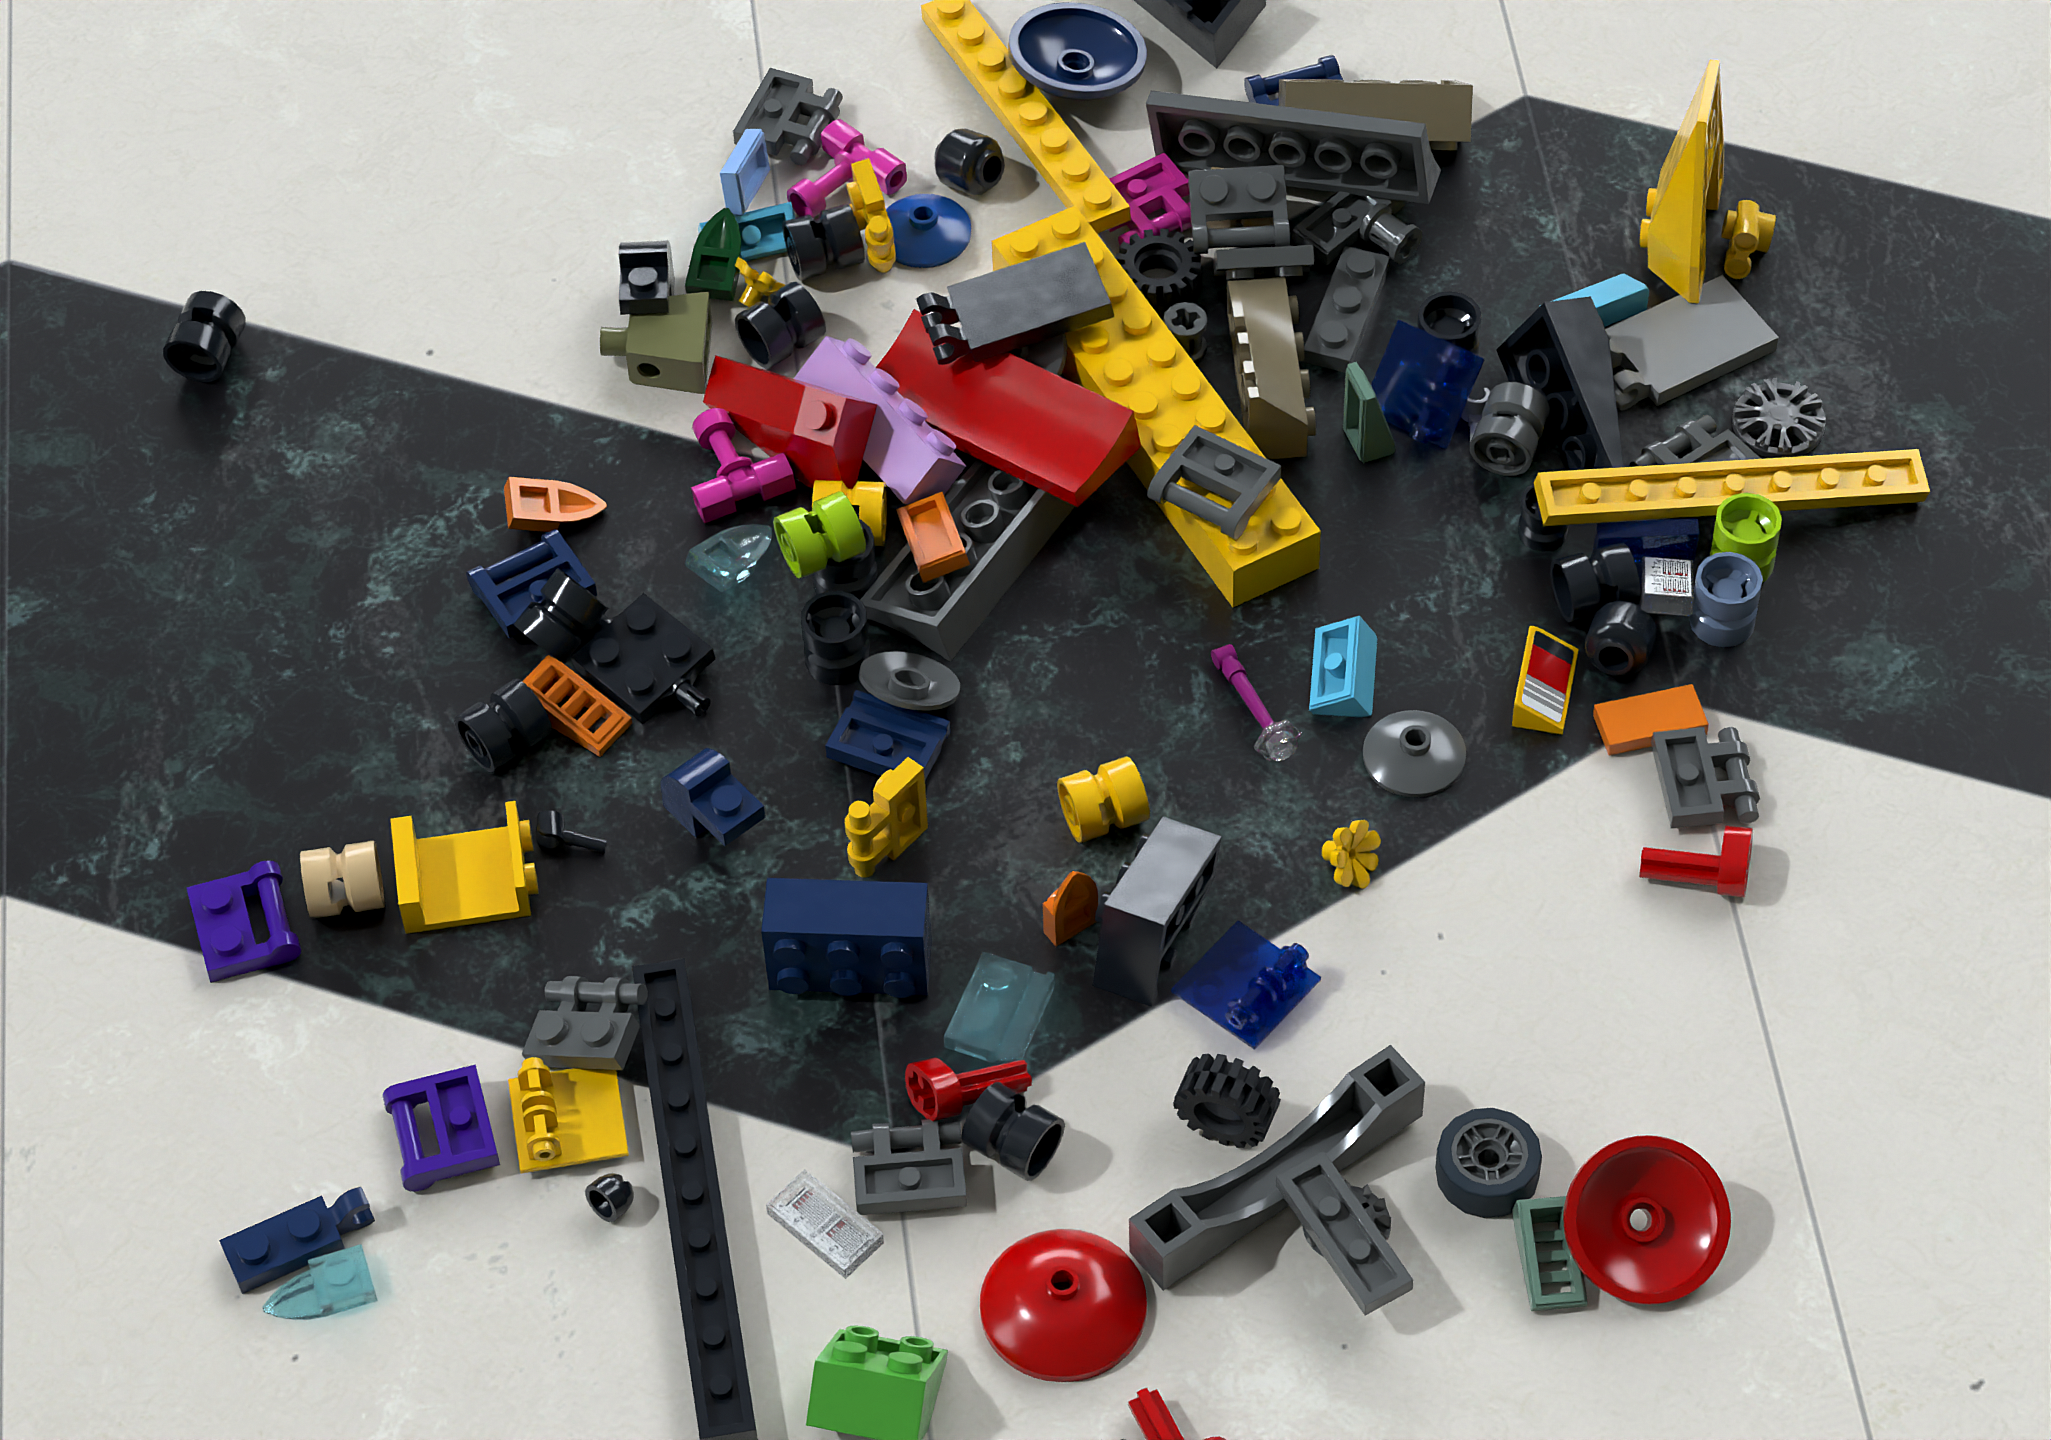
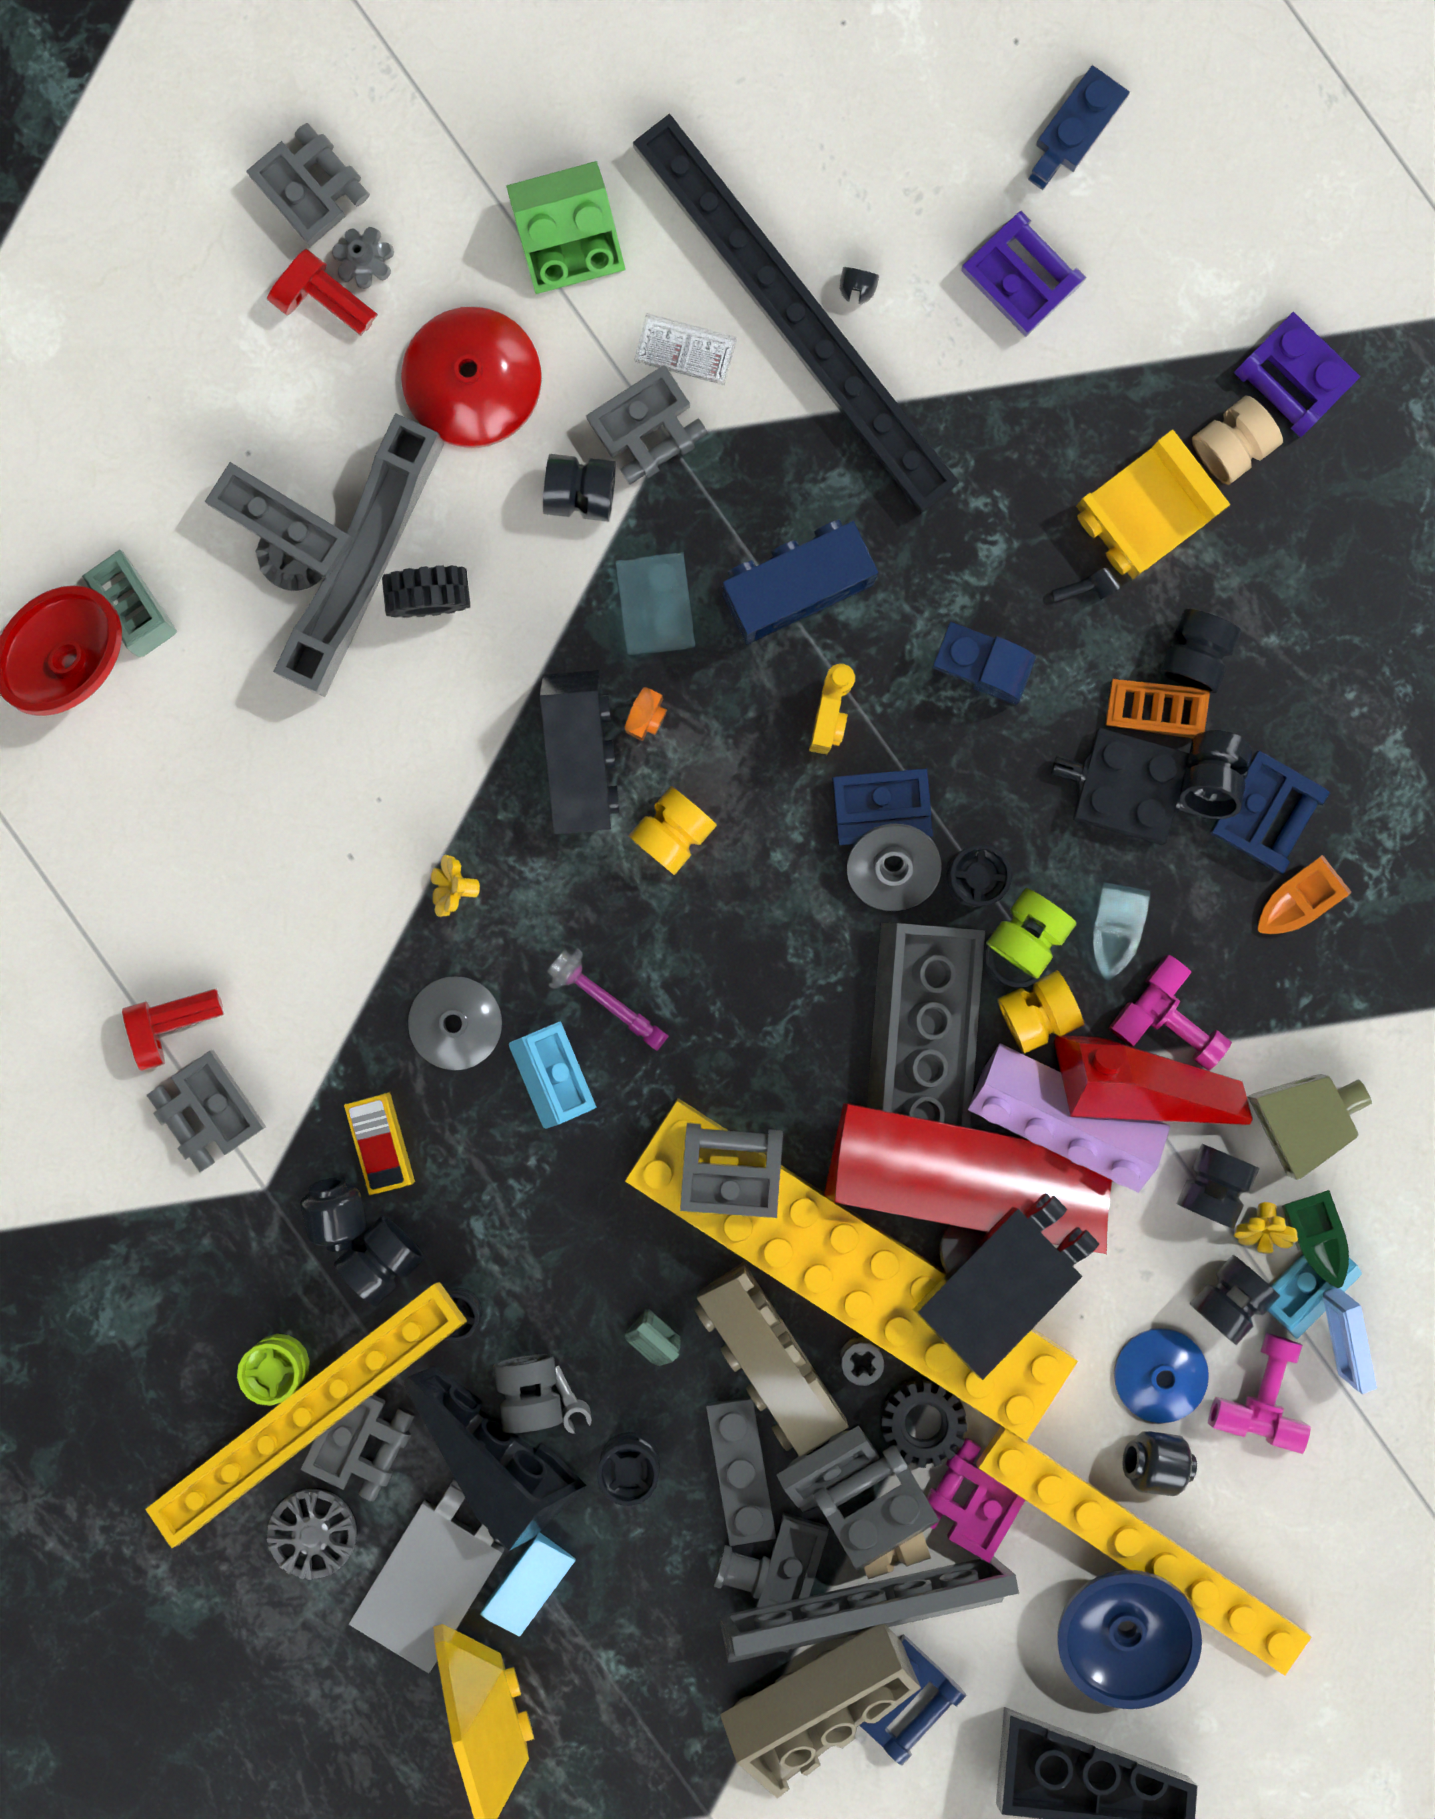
camera: 150 degrees right, 35 degrees up
clear light blue plate [262,1244,378,1320] -> none
yellow hinge [508,1057,629,1174] -> none
dark grey plate [522,976,648,1070] -> none
black brick [618,240,675,315] -> none
dark grey plate [733,68,843,166] -> none
yellow plate [846,158,896,273] -> none
orange tile [896,492,970,583] -> none
red piece [905,1058,1032,1121] -> none
clear blue hinge [1171,920,1321,1050] -> none
clear blue hinge [1371,320,1485,449] -> none
wheel [1435,1108,1542,1218] -> none
clear blue tile [1593,519,1699,563] -> none
orange tile [1593,684,1709,756] -> none
tile [1641,556,1694,616] -> none
sand blue wheel [1689,552,1763,647] -> none
yellow plate [1721,200,1776,279] -> none

